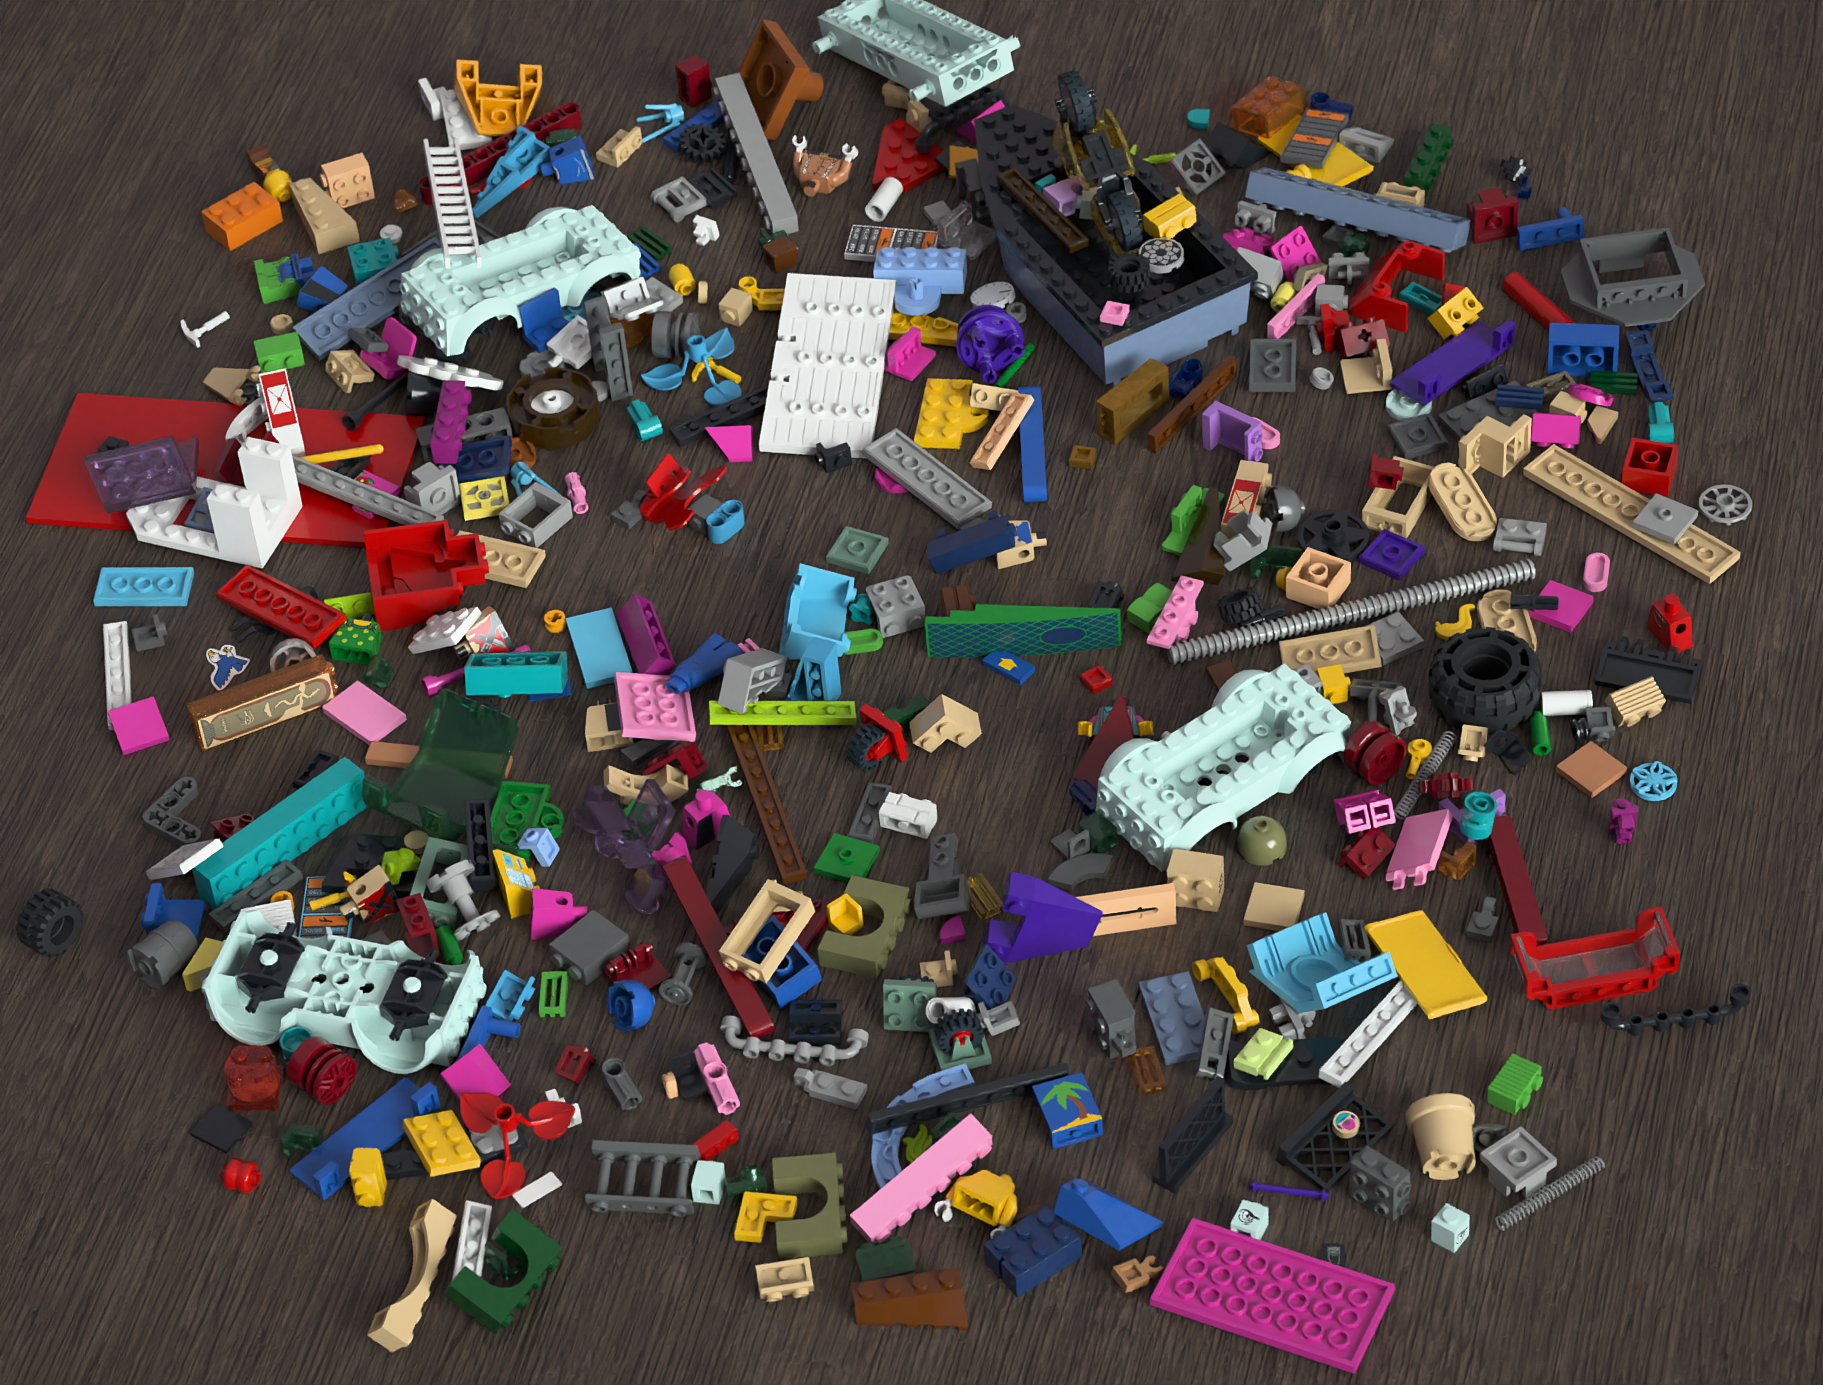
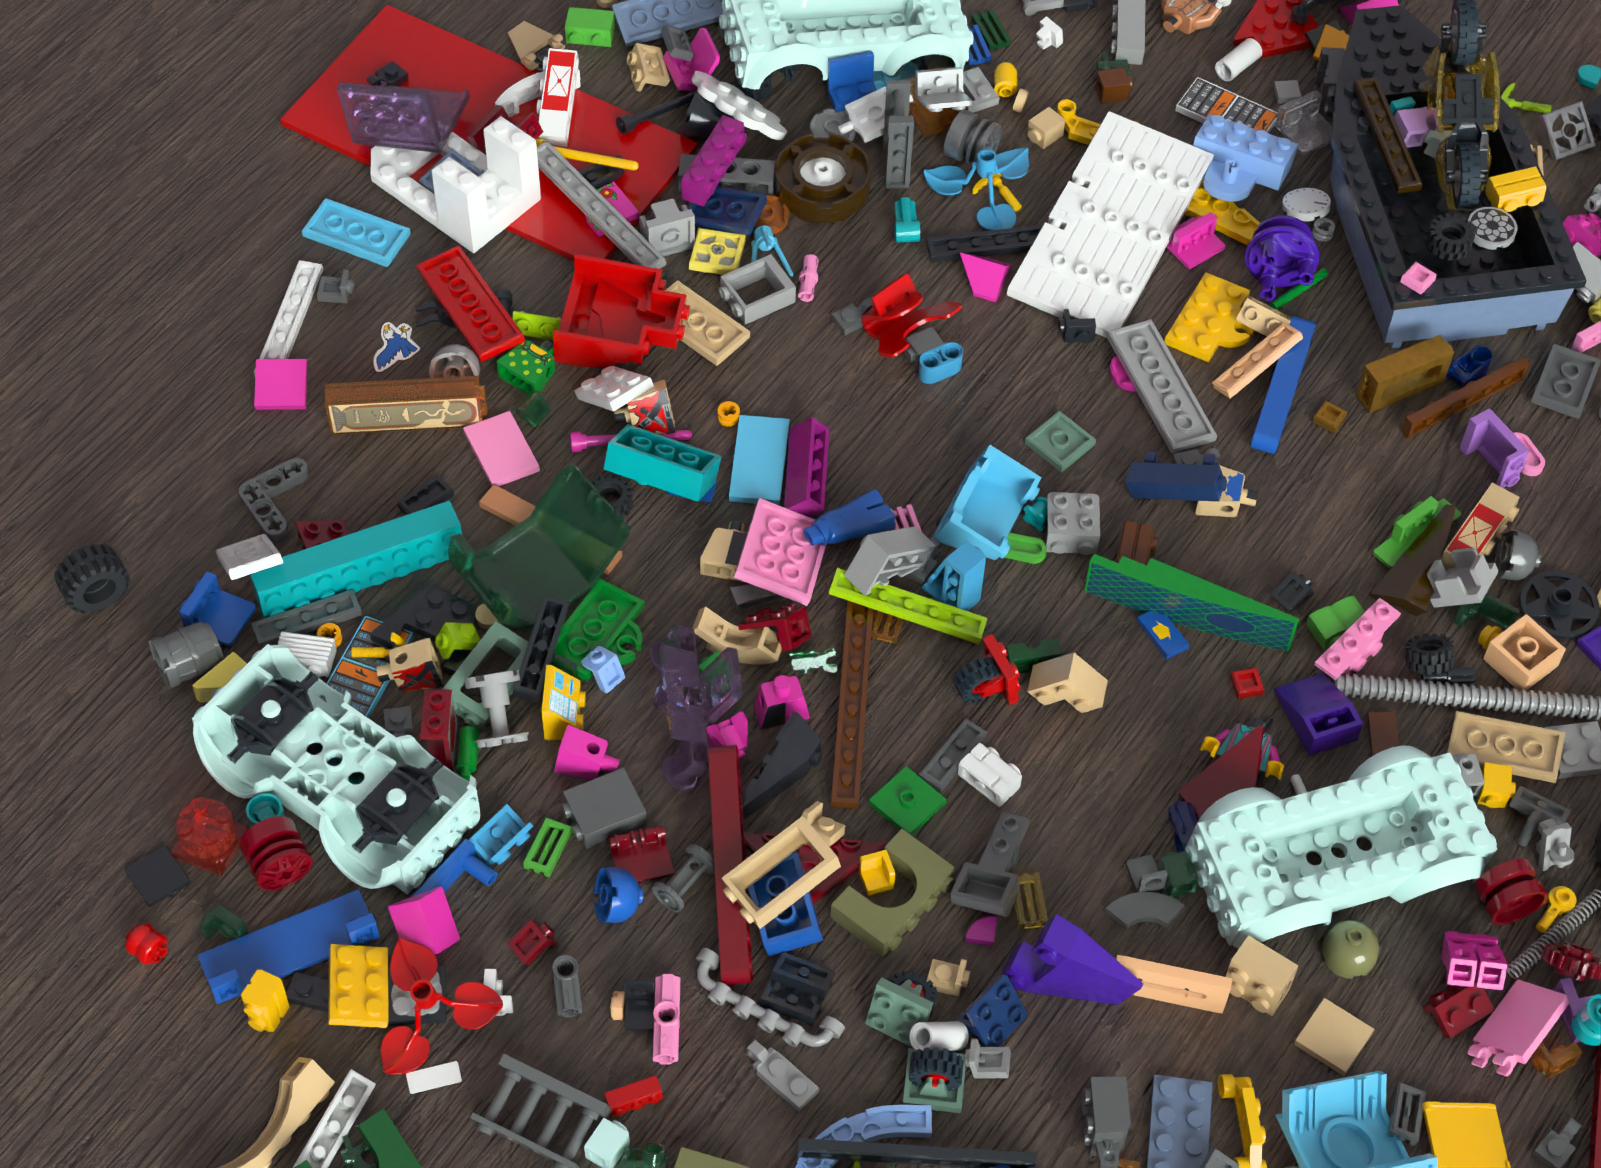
camera: 15 degrees right, 10 degrees up
light grey tile [592,380,609,402] -> none
none -> dark purple slope [1274,673,1363,755]

